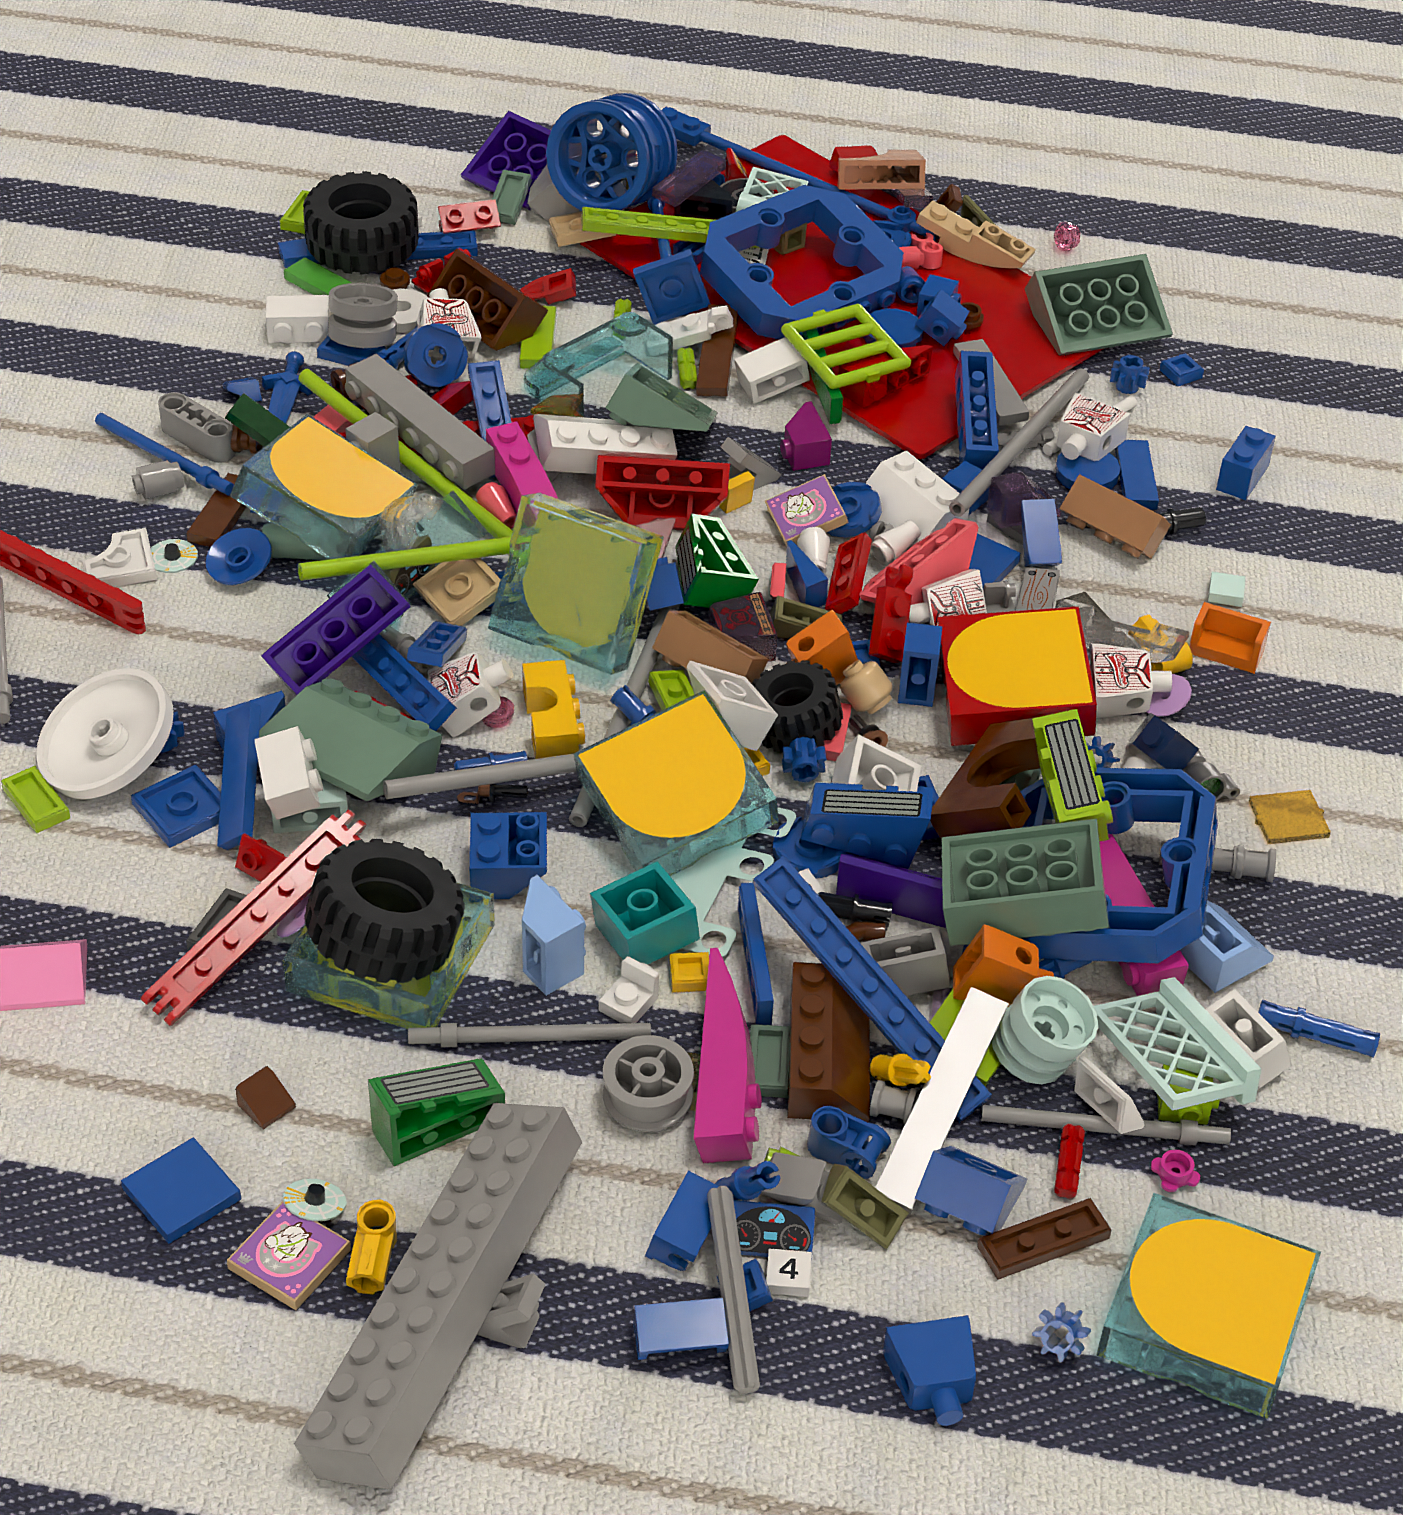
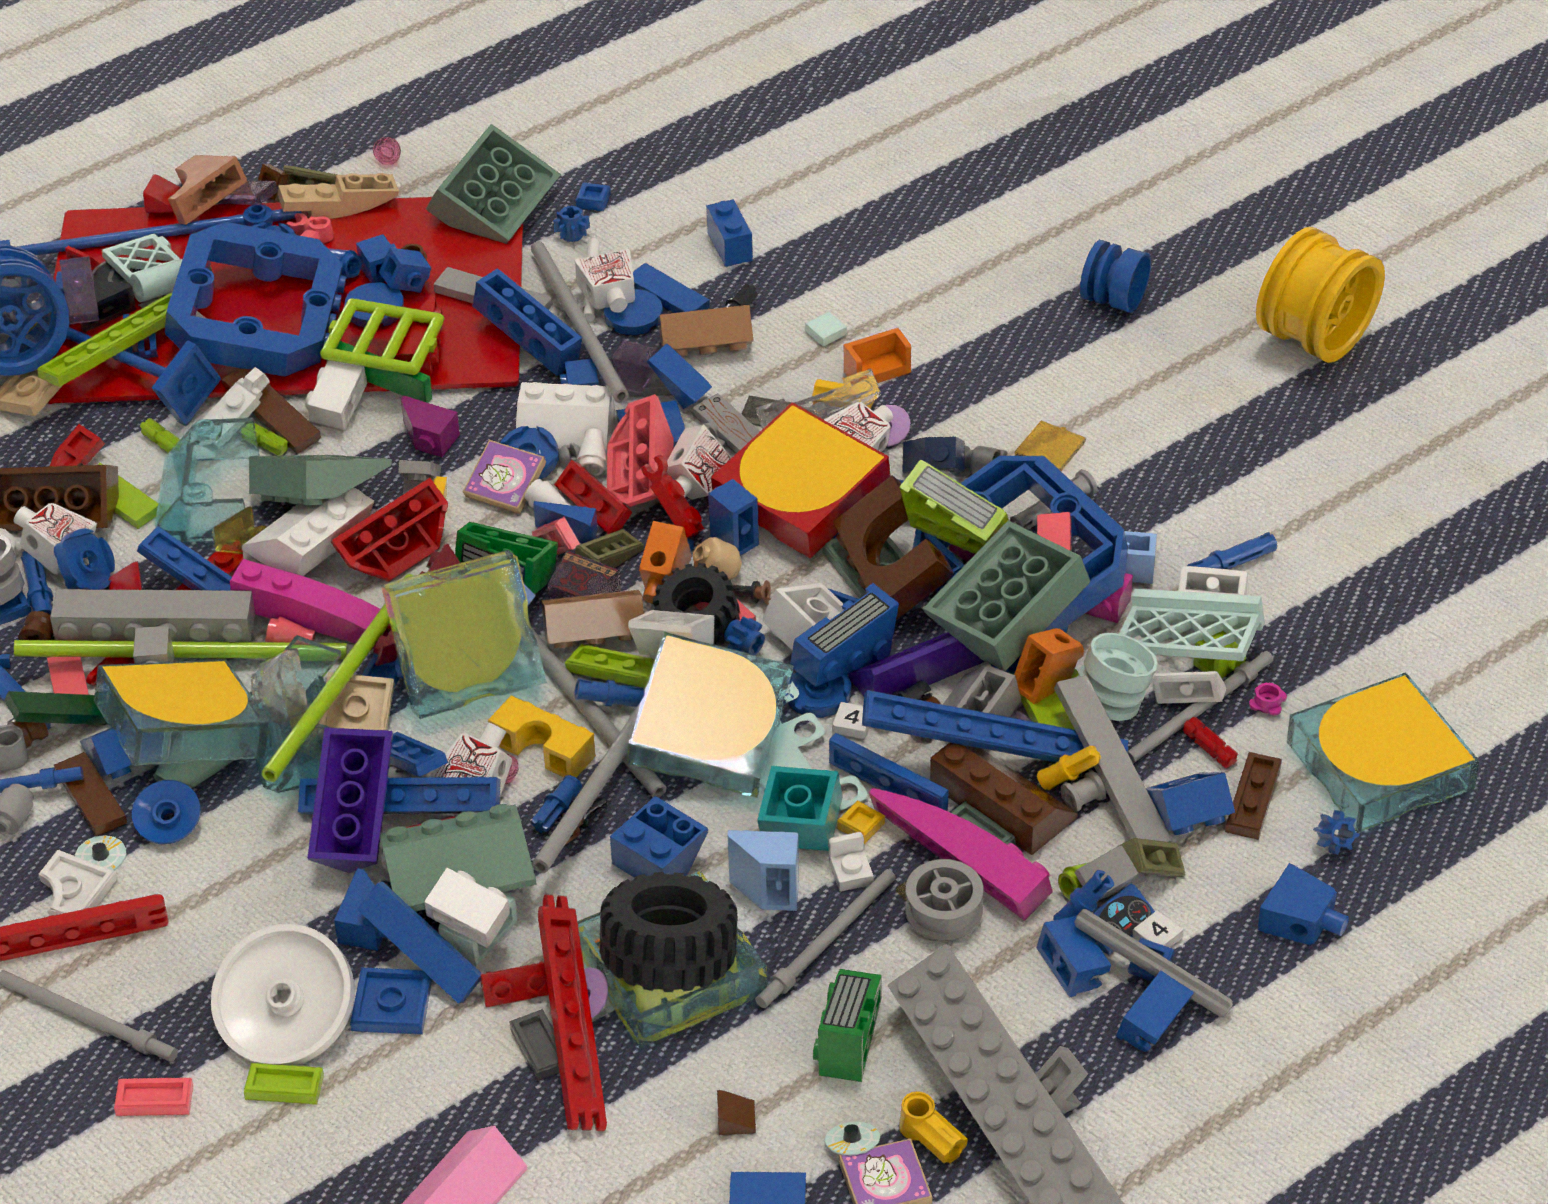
camera: 45 degrees left, 0 degrees up
blue piece [807,1106,891,1179] -> none
none -> coral tile [1037,512,1071,551]

